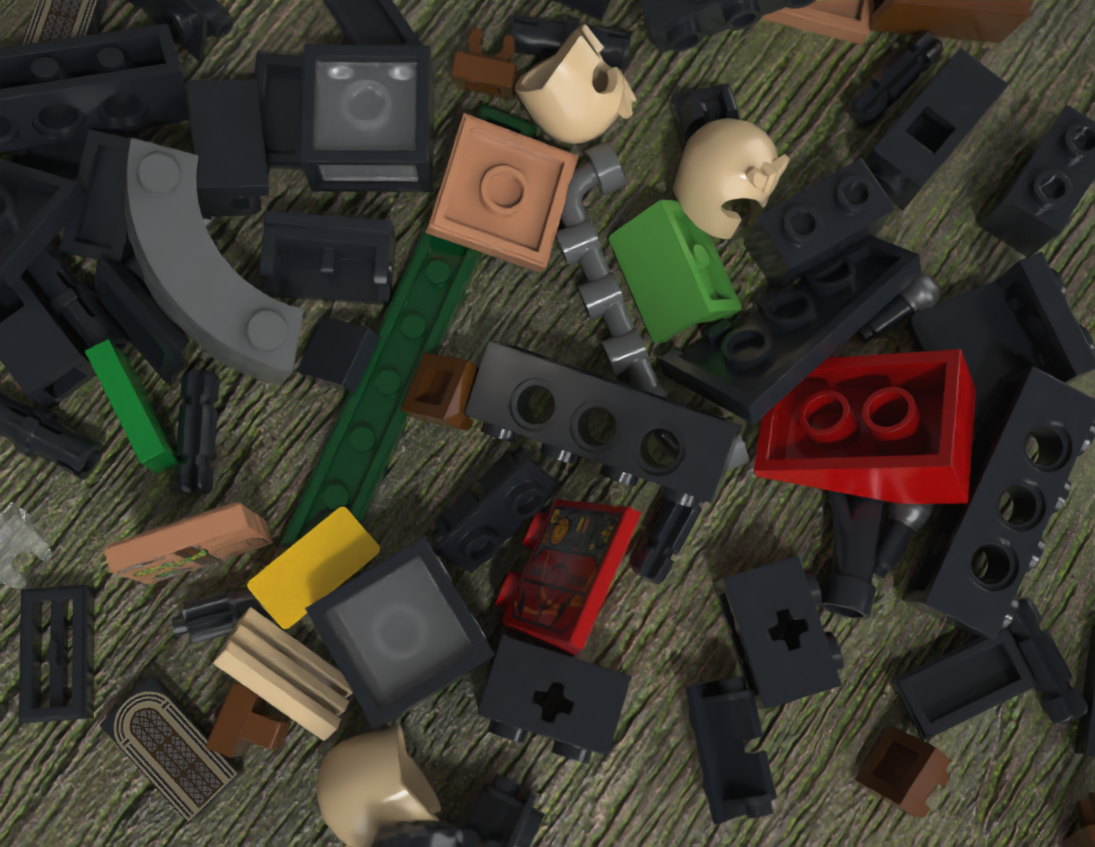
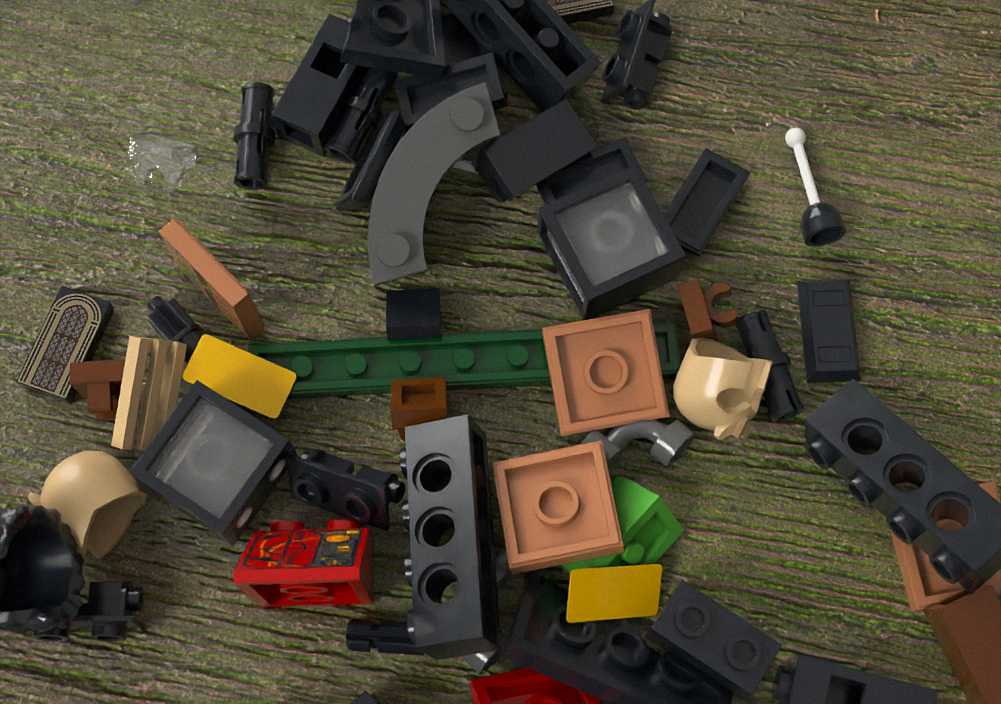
camera: 70 degrees right, 5 degrees down
black tile [19,585,95,724] -> none
green tile [85,339,181,475] -> none
black axle [174,370,219,495] -> none
black hinge [260,211,397,306] -> none
black brick [477,635,632,764] -> none
black tile [669,83,740,152] -> none
tan helmet [672,118,790,240] -> none
black axle [846,30,943,127] -> none
none -> nougat tile [492,440,625,574]
none -> yellow sticker [566,564,662,623]

